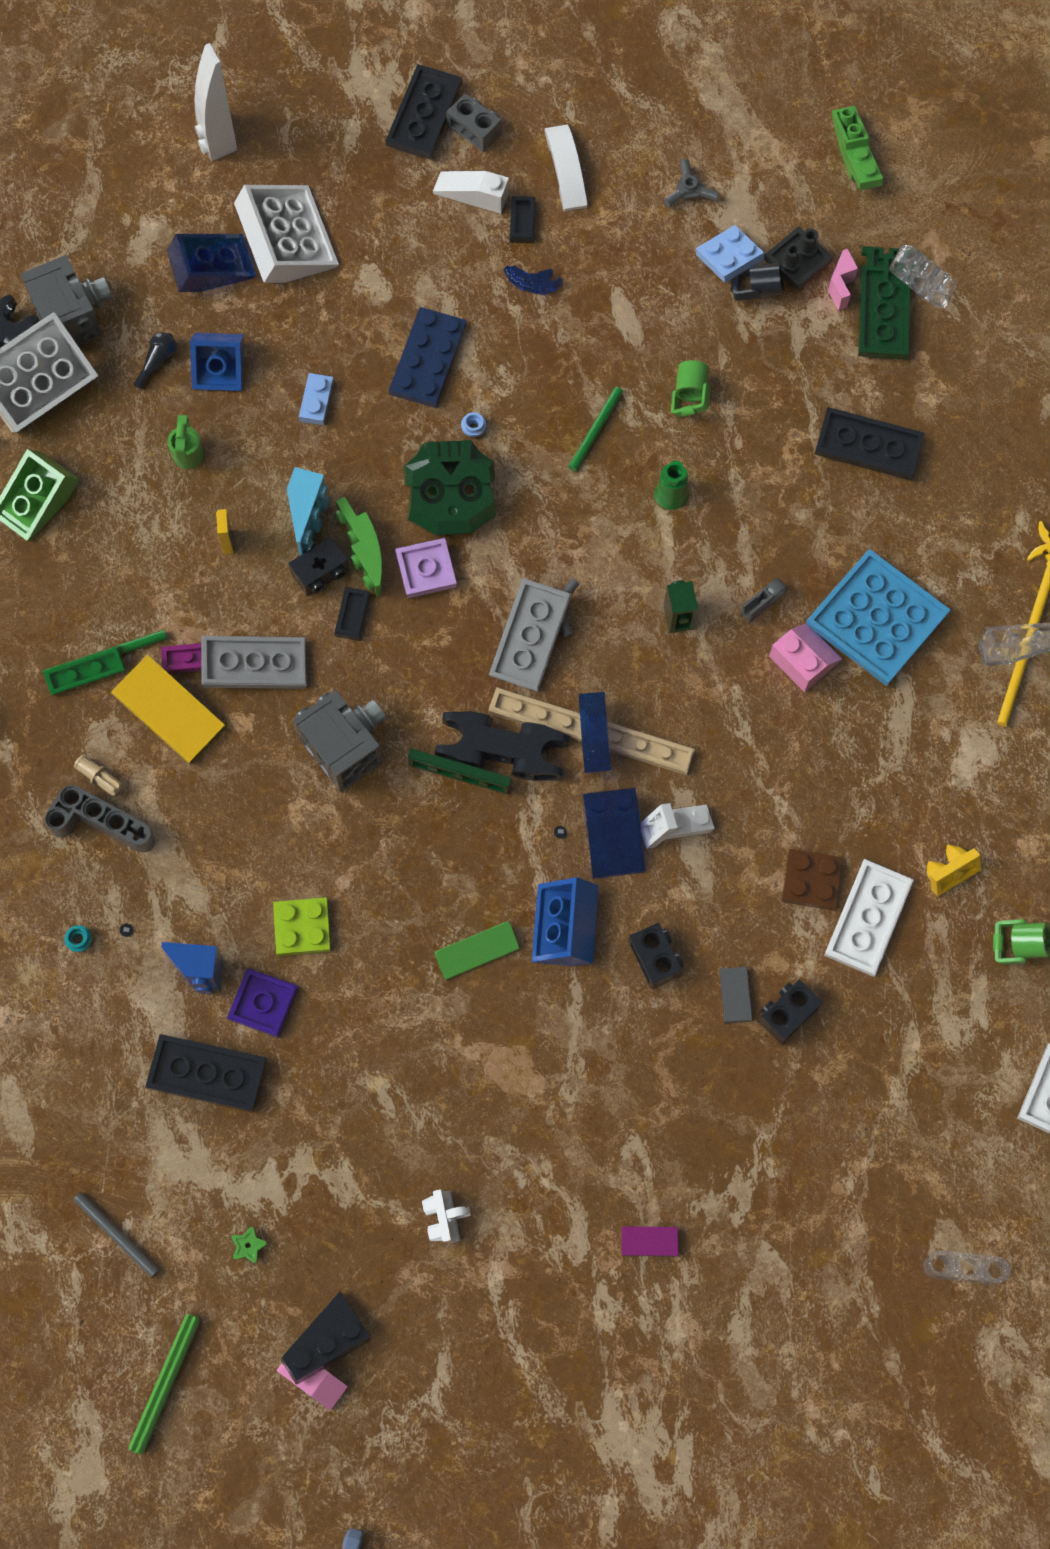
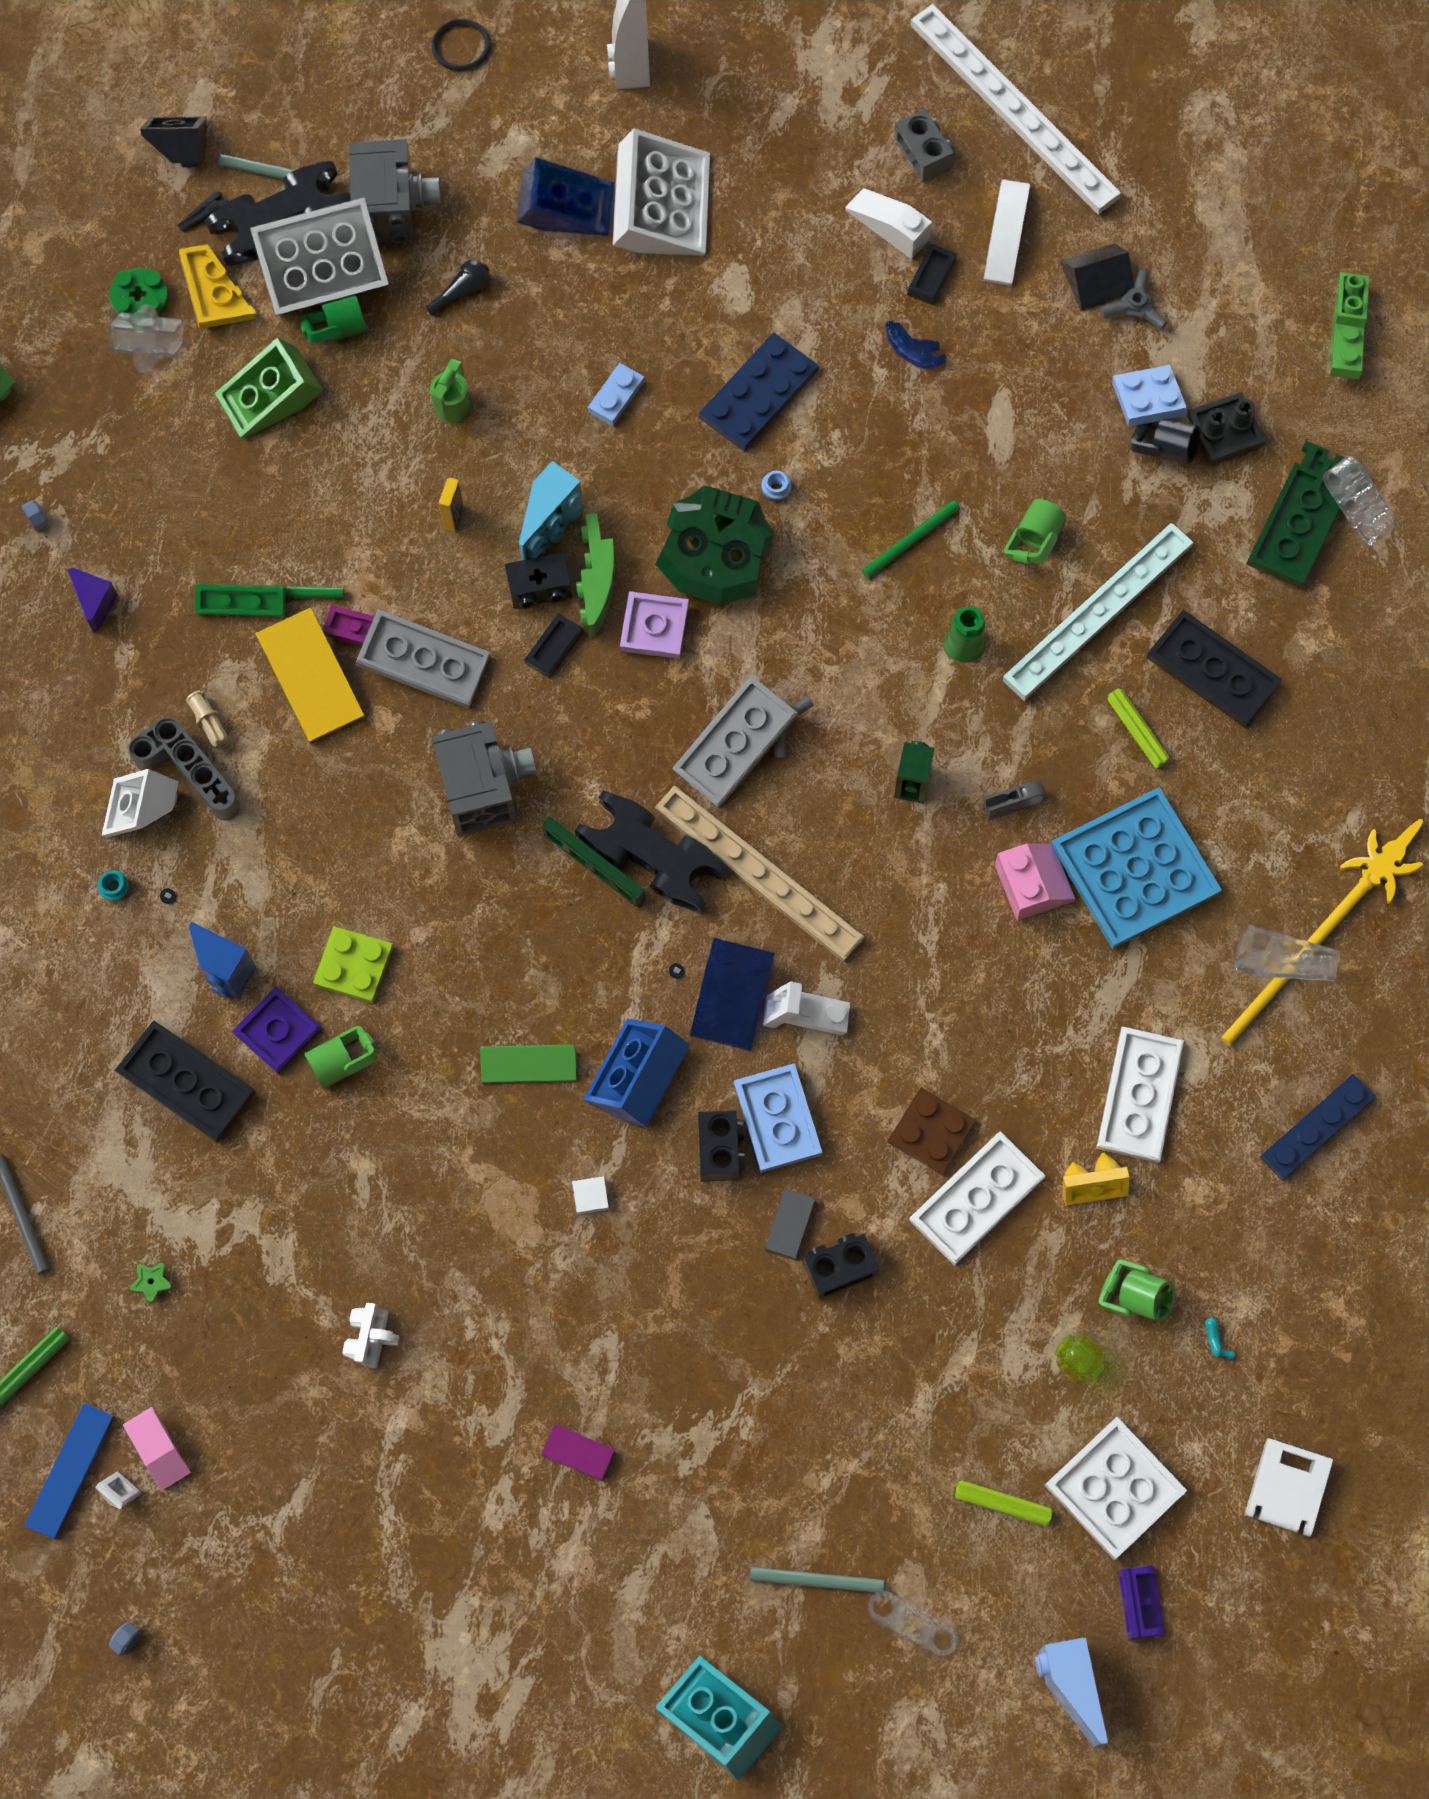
camera: 25 degrees right, 0 degrees up
blue slope [190,333,245,391] -> none
black wing [281,1291,370,1385] -> none
black plate [385,64,462,159] -> none
clear blue slope [579,691,613,773] -> none
bright pink slope [828,249,858,311] -> none
none -> blue tile [24,1403,115,1540]
none -> white slope [96,1471,141,1509]
none -> white slope [102,769,179,838]
none -> green piece [301,295,367,344]
none -> bright green piece [304,1026,378,1090]
none -> black tyre [431,18,491,71]
none -> white tile [572,1176,609,1215]
none -> teal slope [655,1655,782,1781]
none -> light blue plate [734,1063,822,1173]
none -> sand green bar [750,1567,884,1593]
none -> white plate [911,4,1121,215]
none -> lime axle [955,1480,1052,1526]
none -> light aqua plate [1003,523,1193,701]
none -> clear neon green head [1054,1333,1105,1382]
none -> black slope [1060,243,1135,311]
none -> white tile [1096,1027,1184,1163]
none -> lime axle [1108,688,1169,768]

